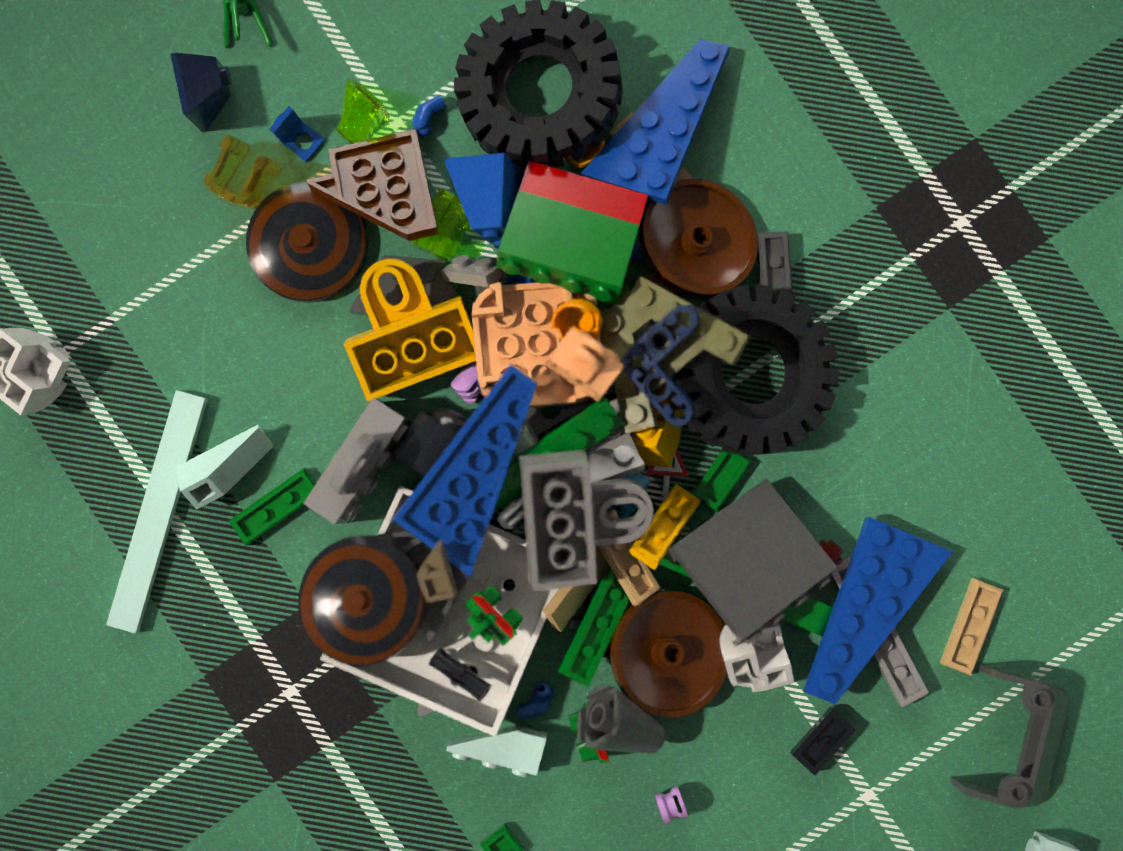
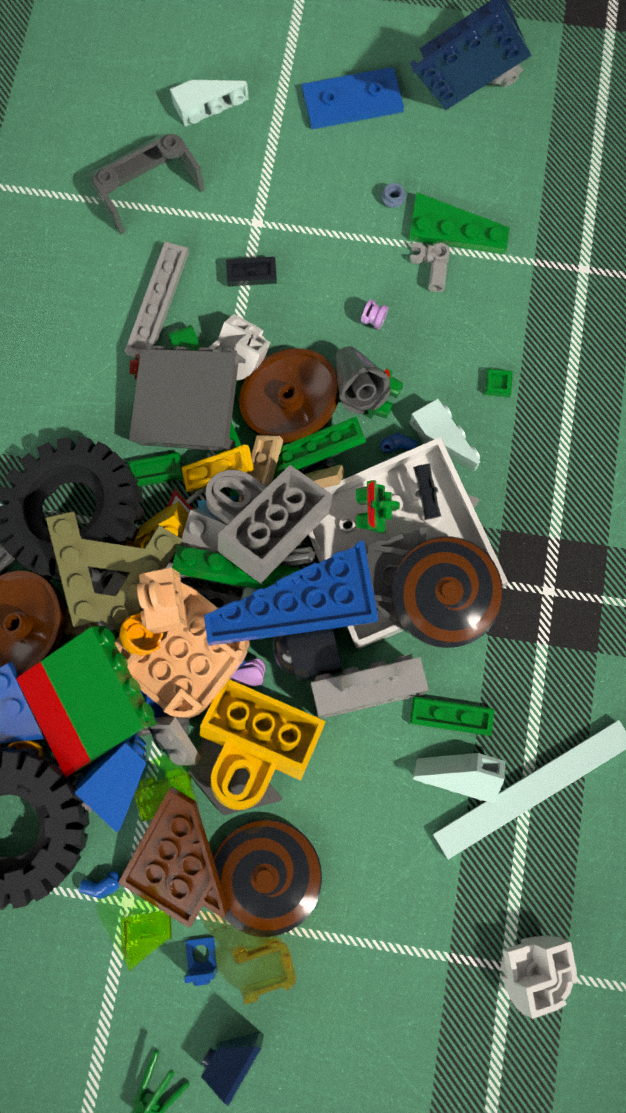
camera: 135 degrees left, 10 degrees down
dark tan tile [417,540,458,603] -> none
dark blue beam [622,304,701,426] -> none
blue wing [803,517,953,704] -> none
tan tile [940,578,1004,676] -> none

